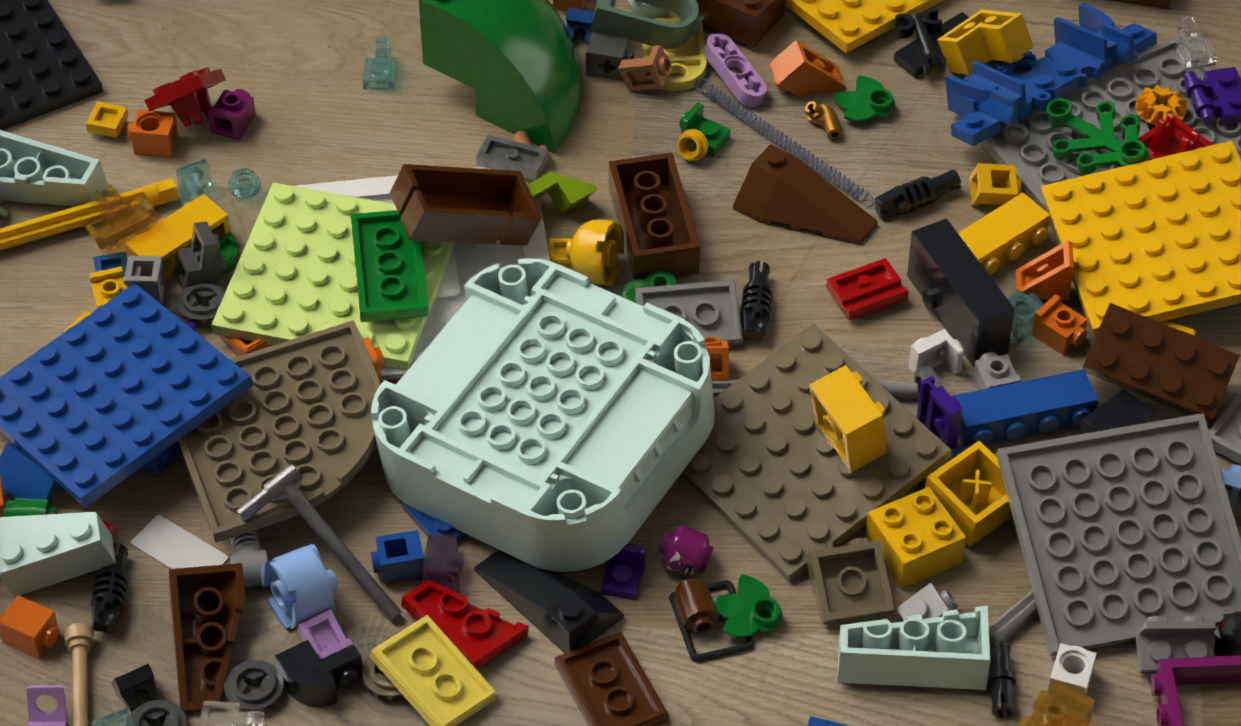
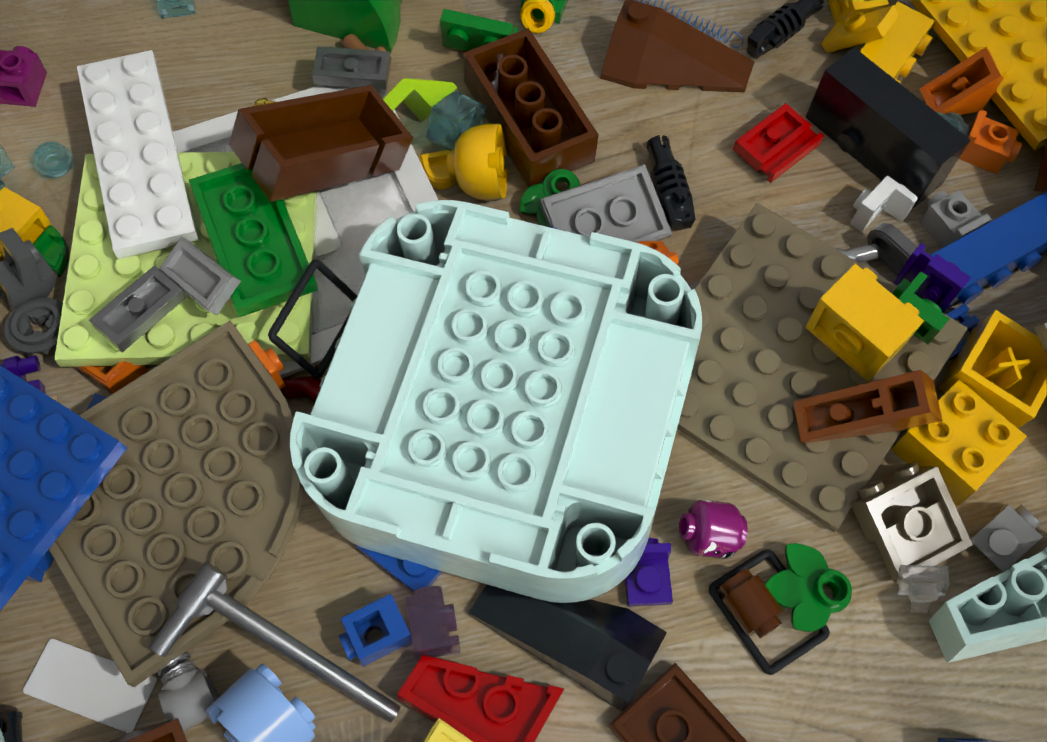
camera: 20 degrees left, 15 degrees up
none -> white plate [77,50,199,259]
none -> flat silver plate [89,266,186,353]
none -> light grey tile [159,237,241,315]
none -> black piece [268,259,357,378]
none -> clear light blue brick [426,90,486,151]
none -> green bracket [440,9,518,51]
none -> dark orange slope [793,370,943,443]
none -> yellow plate [821,5,899,53]
none -> green bracket [892,272,949,345]
none -> clear plate [896,565,950,614]

